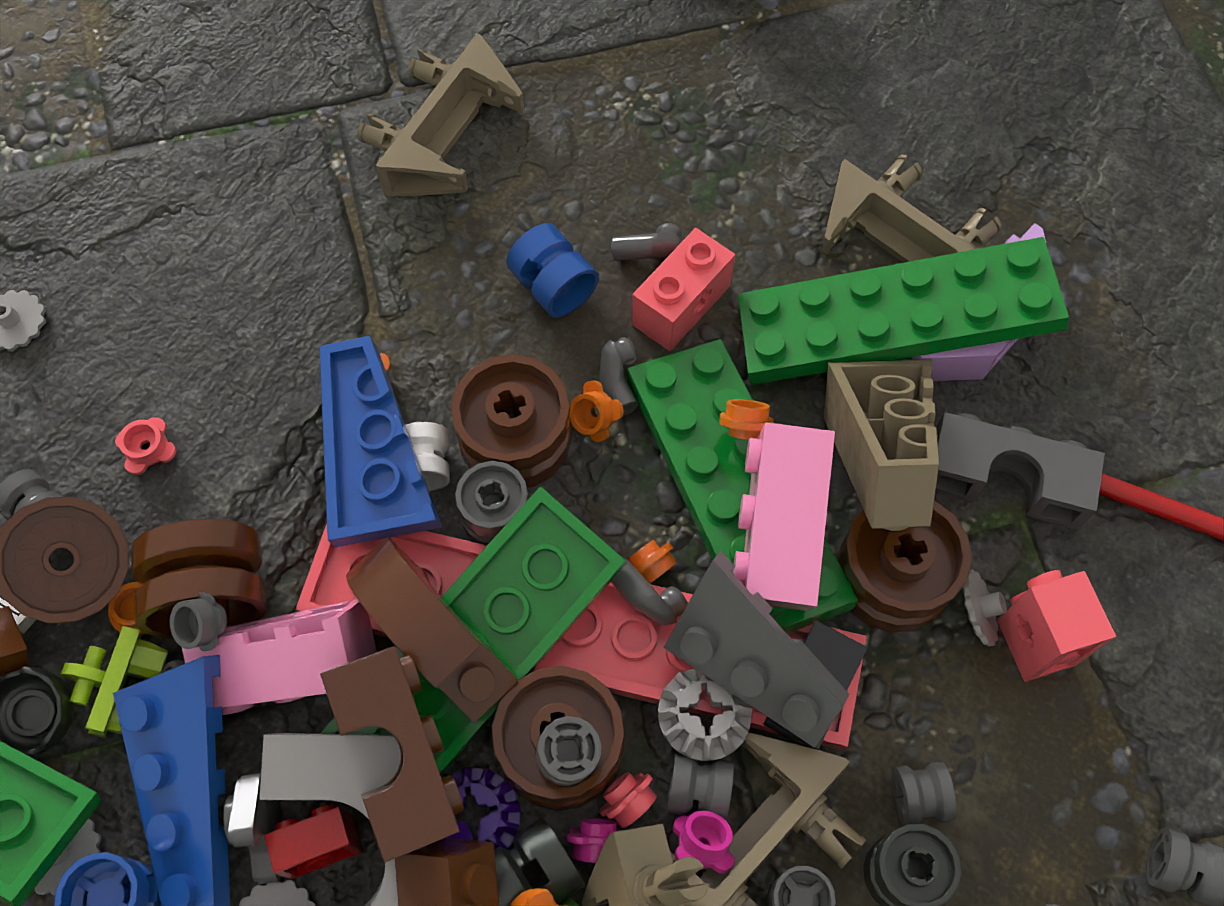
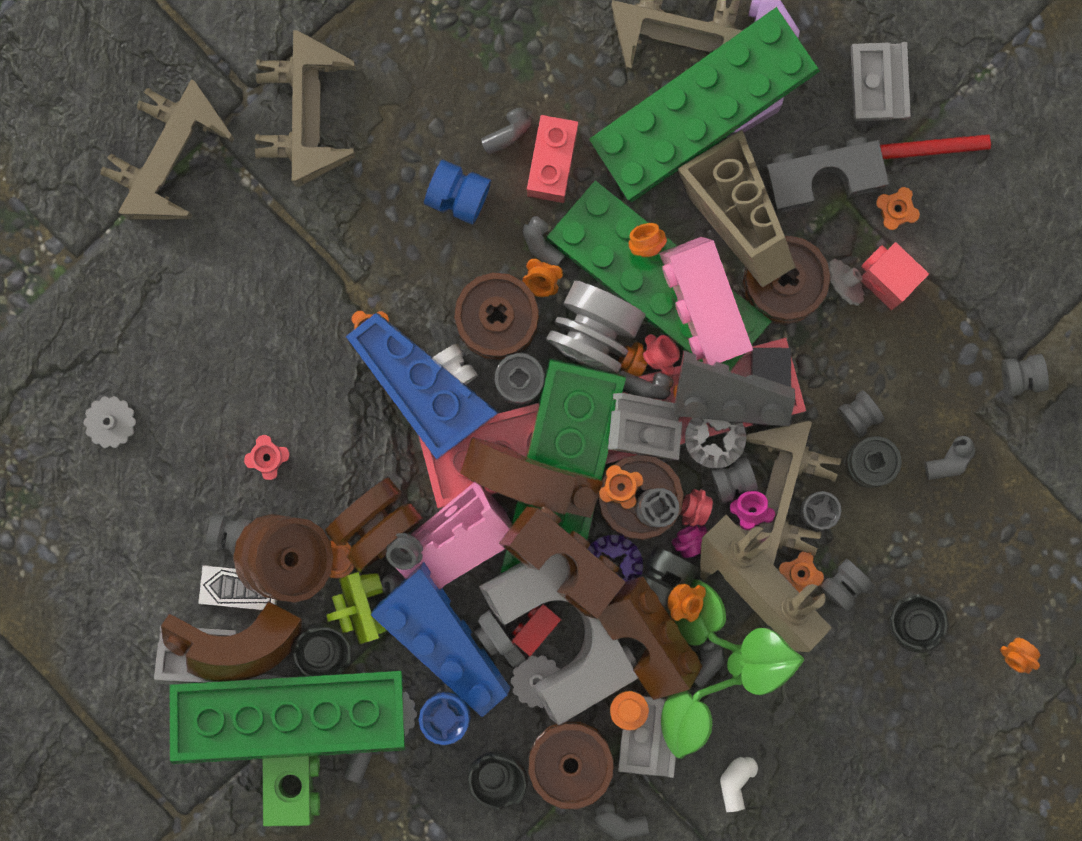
camera: 25 degrees left, 20 degrees up
none -> dark tan hose [100,79,234,220]
none -> light grey wheel [546,281,646,374]
none -> orange plate [599,465,643,509]
none -> light grey plate [608,393,682,460]
none -> coral plate [643,334,680,376]
none -> light grey plate [851,42,911,121]
none -> orange plate [876,187,920,230]

